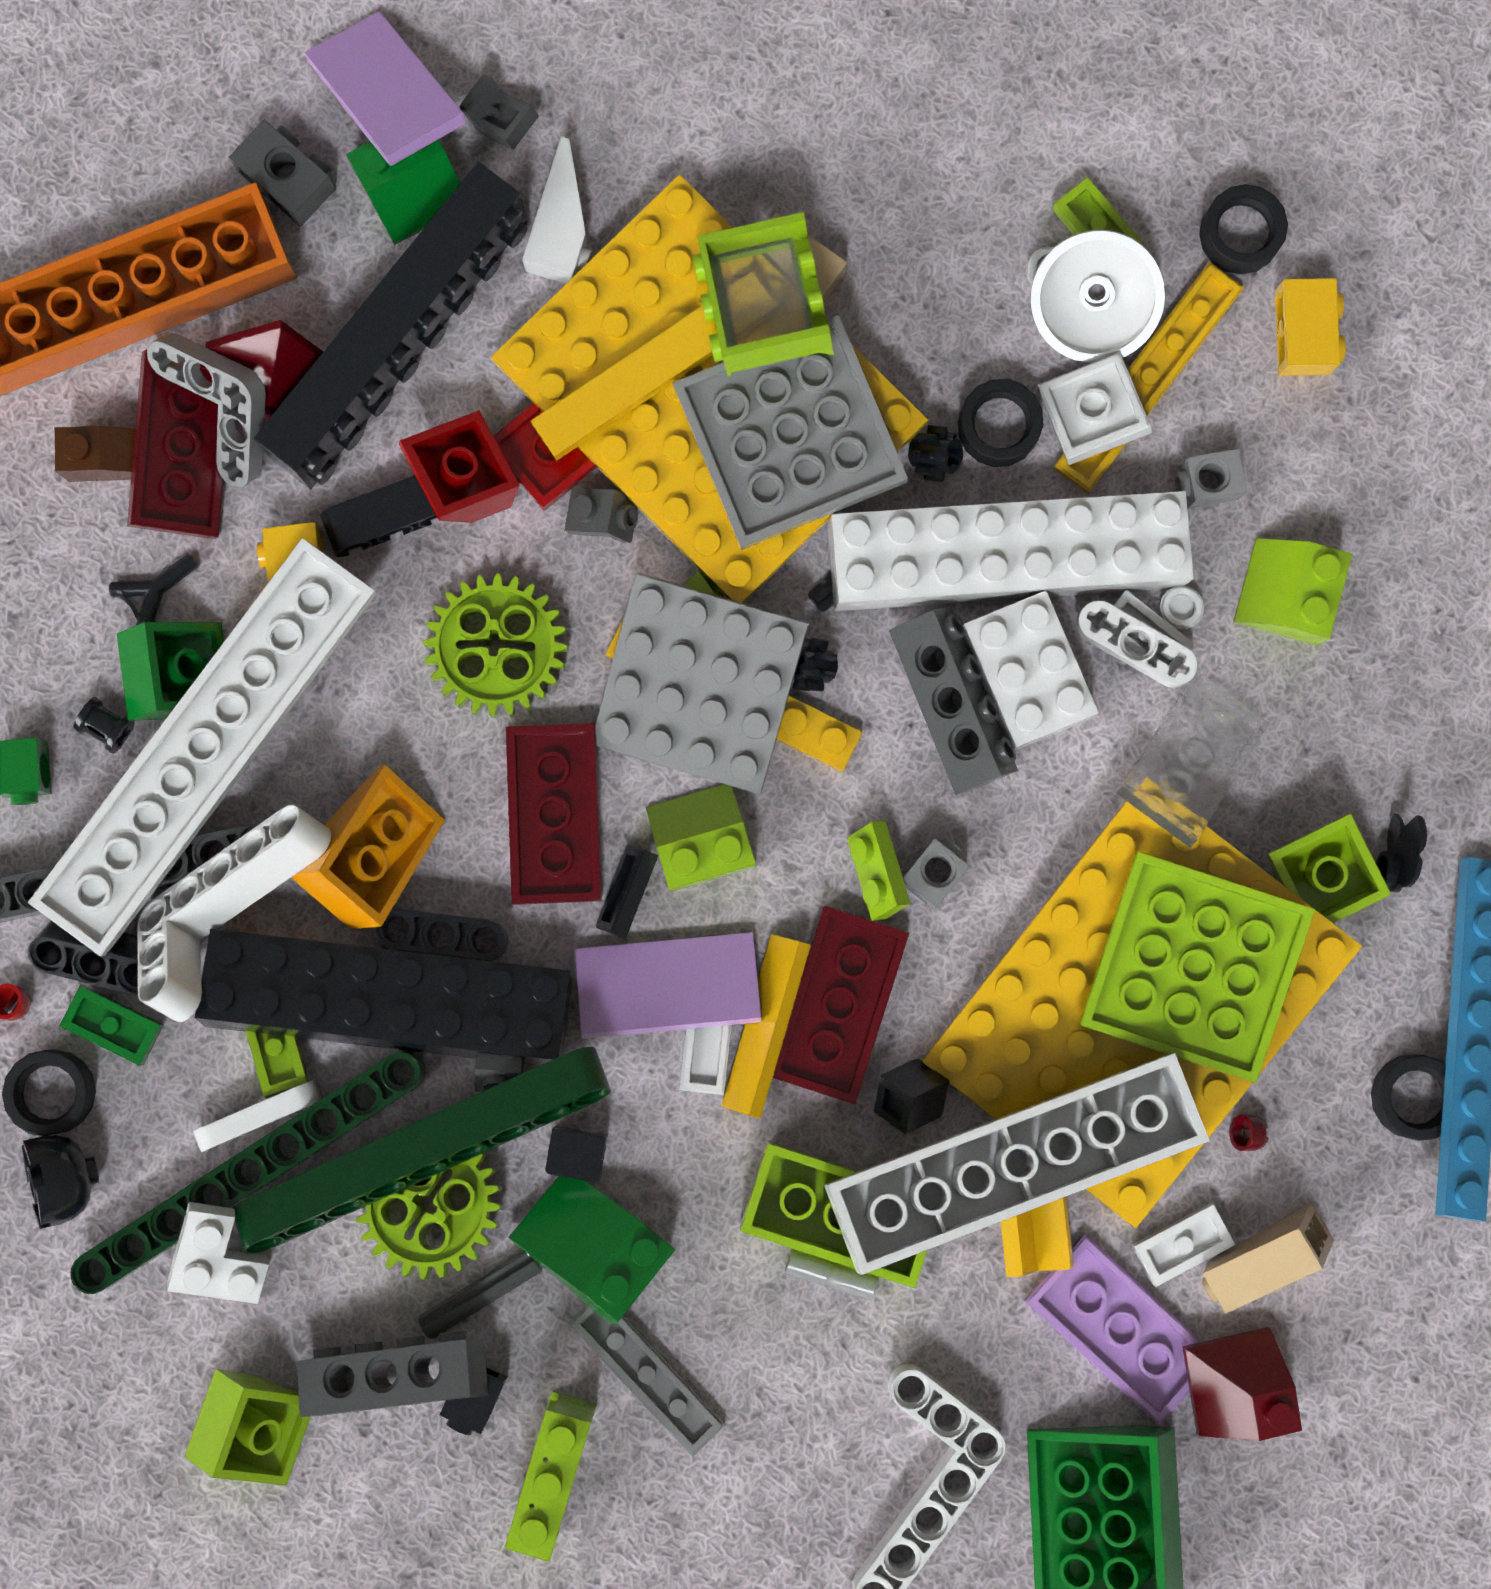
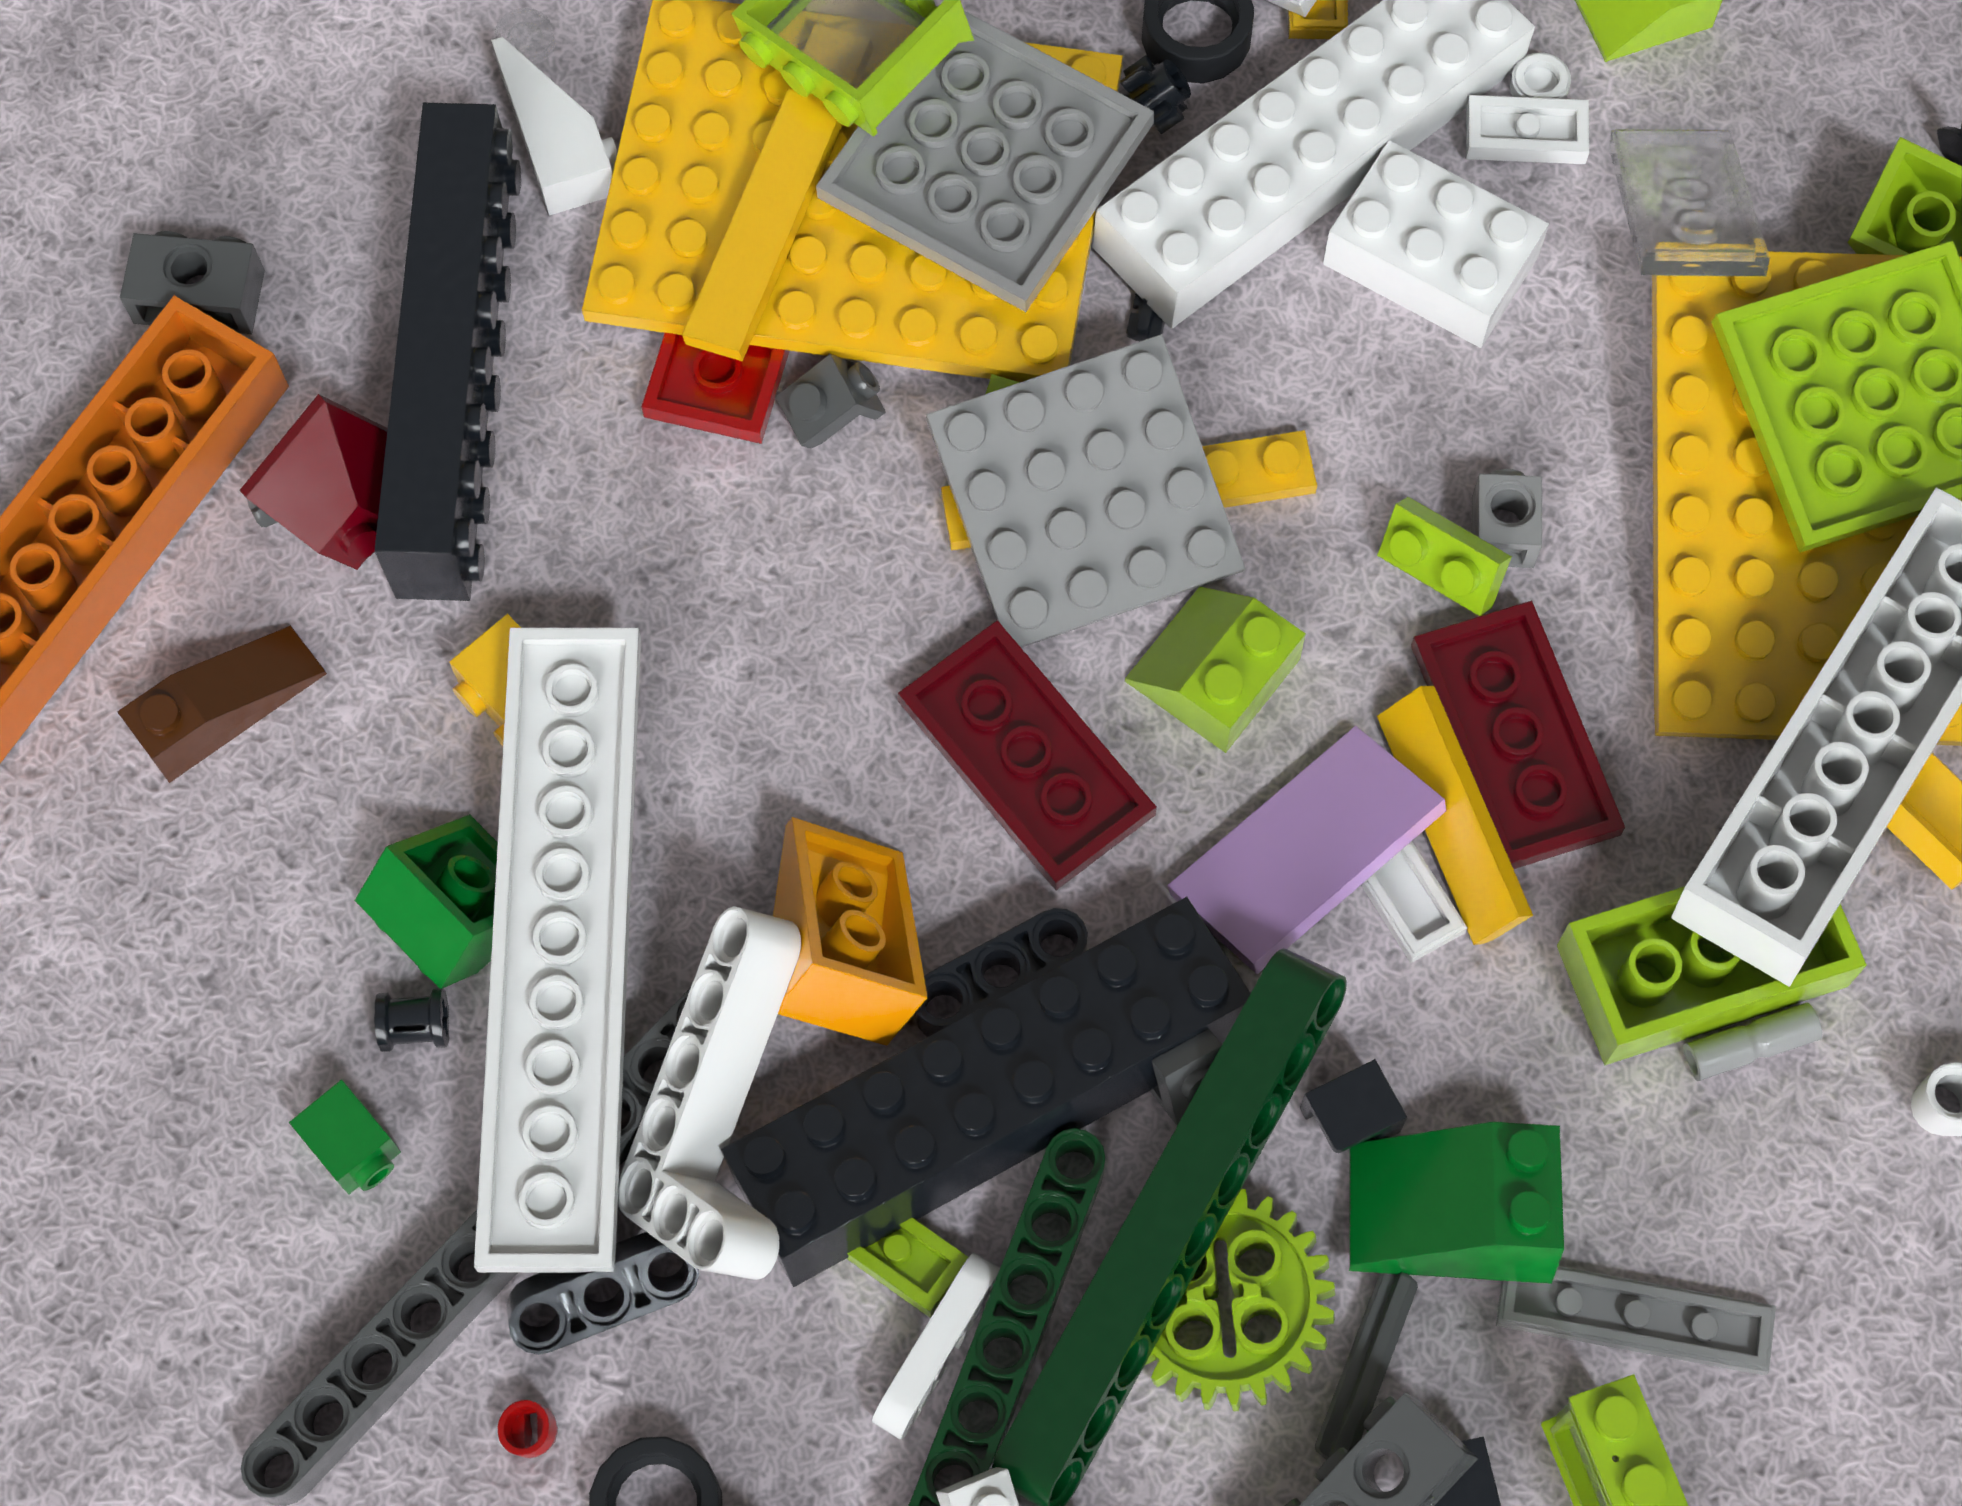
camera: 30 degrees left, 15 degrees down
green plate [59,986,164,1066] -> none
black piece [108,553,199,626] -> none
dark red tile [127,349,223,539] -> none
light grey beam [147,332,266,488] -> none
lavender tile [305,11,466,166] -> none
black beam [320,476,437,557] -> none
green slope [346,140,460,245] -> none
red slope [399,410,520,523] -> none
lime gear [423,573,568,719] -> none
dark grey bracket [460,74,539,150] -> none
black tile [596,845,659,939] -> none
black gear [792,638,838,692] -> none
black panel [874,1059,950,1135] -> none
dark grey brick [889,607,1018,795] -> none
white beam [1076,601,1197,688] -> none

